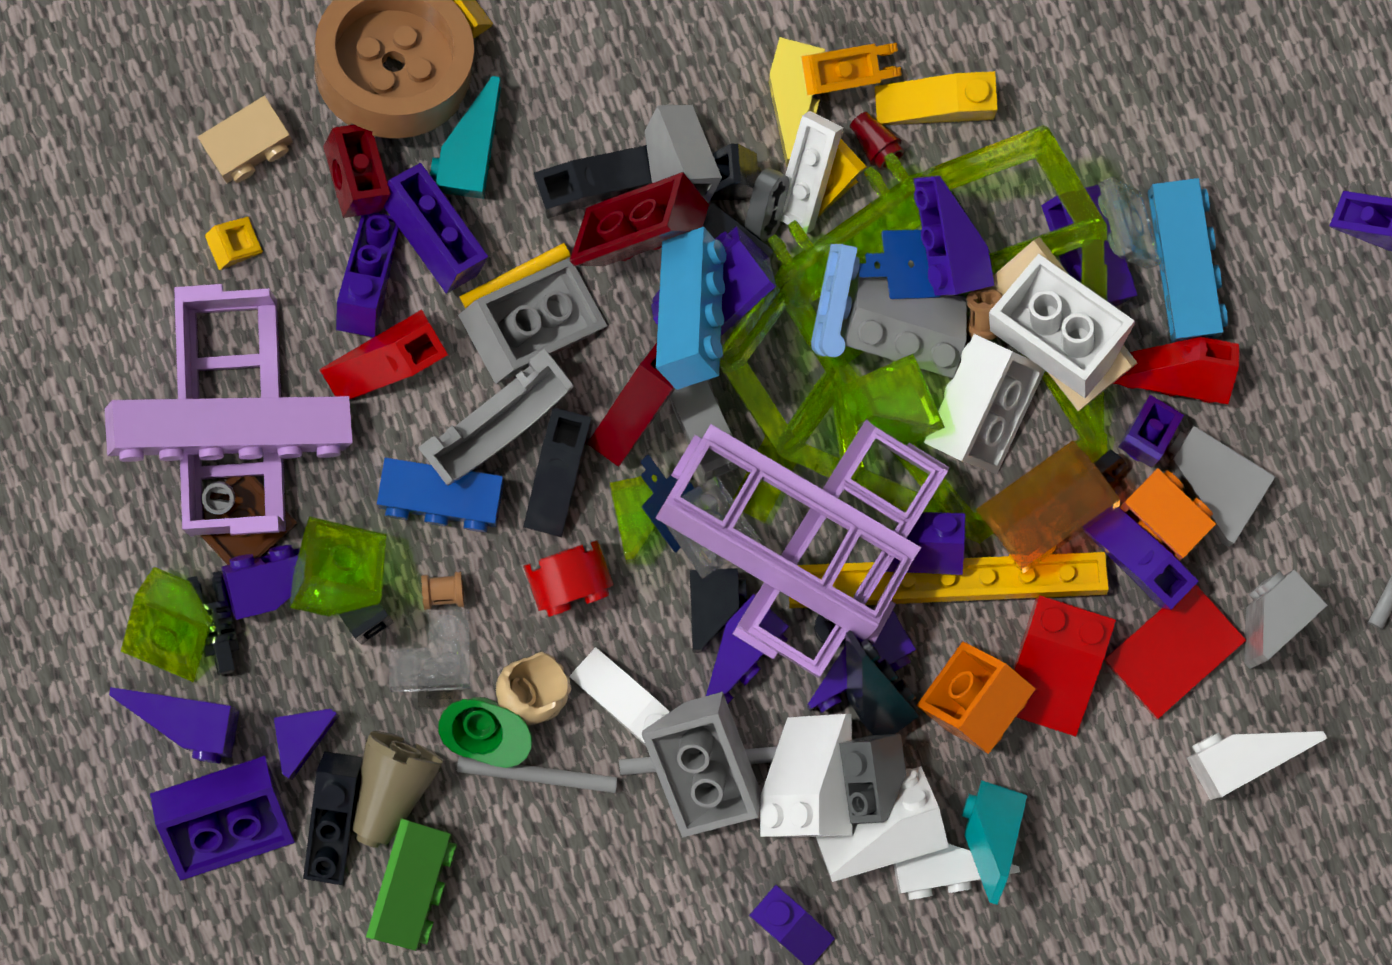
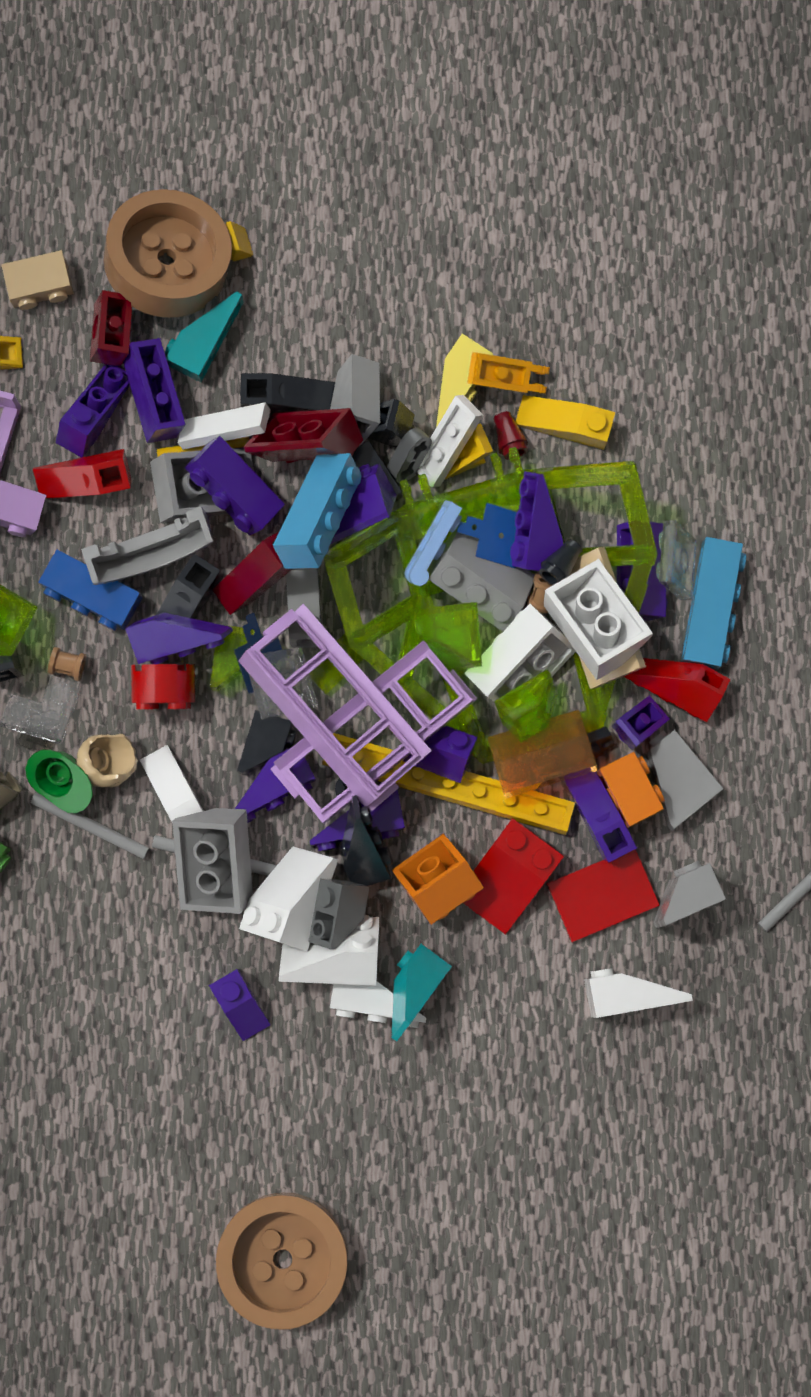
camera: 20 degrees right, 0 degrees up
none -> dark purple slope [125,613,233,664]
none -> white tile [177,402,270,450]
none -> dark purple brick [185,436,285,536]
none -> clear neon green slope [494,669,558,743]
none -> black cone [539,539,583,586]

